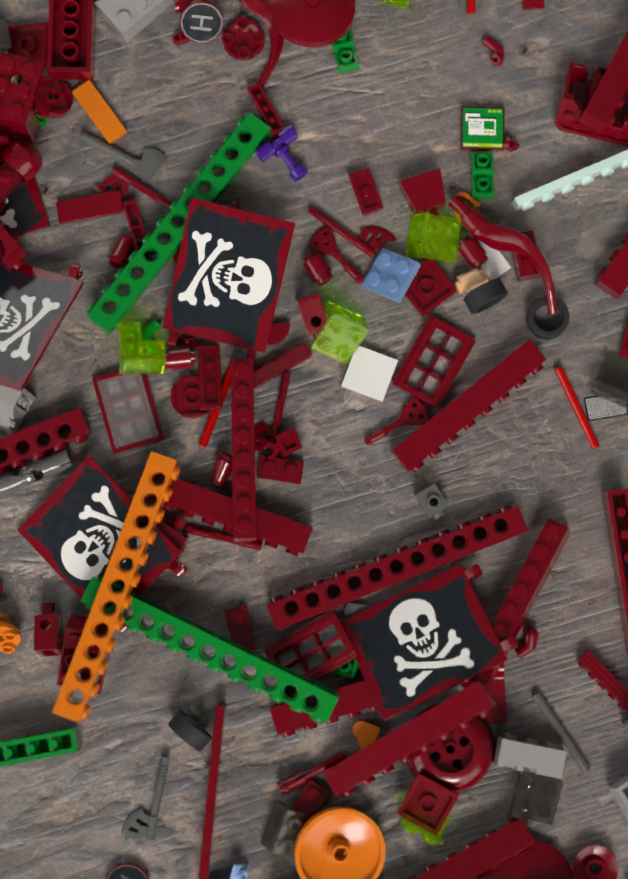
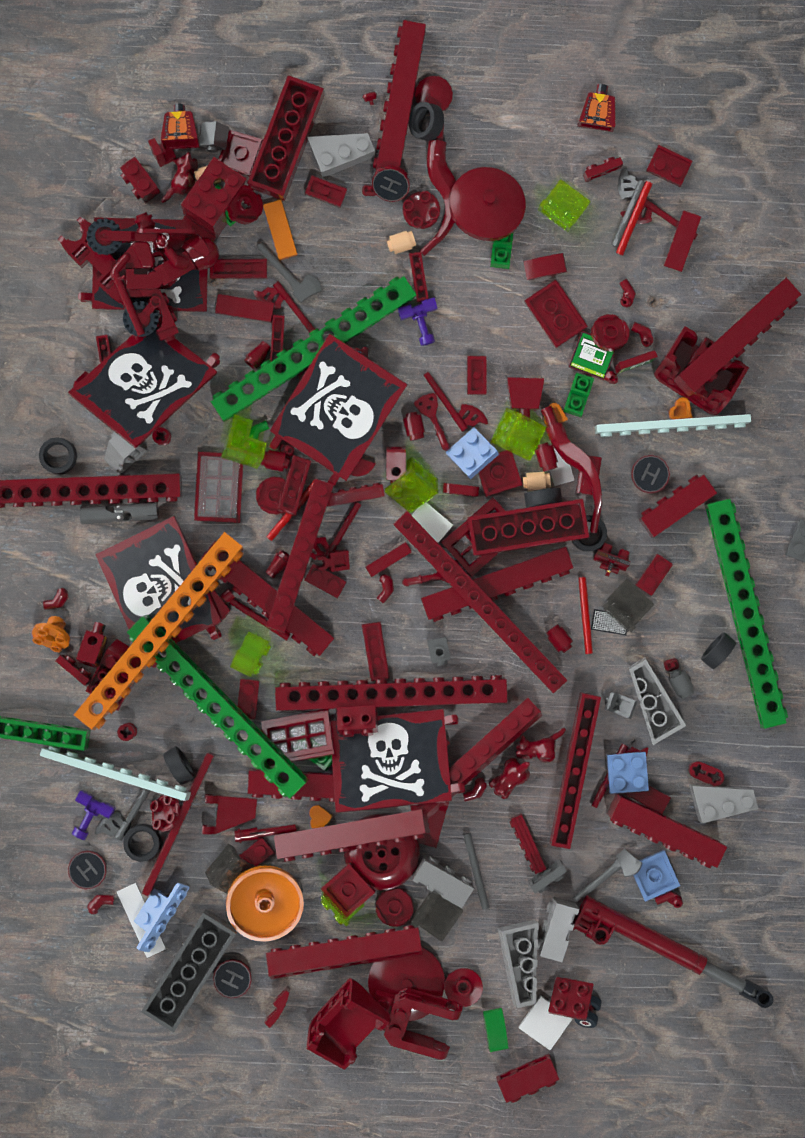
camera: 15 degrees right, 5 degrees up
none -> light aqua plate [40,746,191,801]
none -> dark red plate [55,654,92,686]
none -> dark purple bar [72,790,116,840]
none -> dark red bush [117,723,137,741]
none -> black tyre [123,824,161,862]
none -> dark red dish [150,794,180,832]
none -> dark red bush [152,427,172,446]
none -> dark red flag [202,794,257,834]
none -> dark red tile [210,259,268,279]
none -> clear neon green brick [230,631,272,677]
none -> dark red plate [305,175,347,208]
none -> dark red brick [337,705,378,737]
none -> dark red tile [362,622,390,681]
none -> dark red piece [365,542,412,577]
none -> dark red tile [376,888,414,927]
none -> dark red arm [377,574,394,604]
none -> light nougat brick [387,231,416,255]
none -> dark red brick [393,510,568,694]
none -> dark red beam [442,483,479,497]
none -> dark red brick [468,499,589,556]
none -> dark red animal [489,758,530,799]
none -> dark red animal [516,728,566,763]
none -> dark red slope [523,253,567,281]
none -> dark red tile [524,280,588,348]
none -> dark red brick [546,624,573,653]
none -> dark red tile [591,314,630,352]
none -> dark red hips [593,543,631,577]
none -> dark red tile [614,350,658,374]
none -> dark red arm [631,322,654,347]
none -> black tile [631,455,670,494]
none -> orange tile [668,397,692,420]

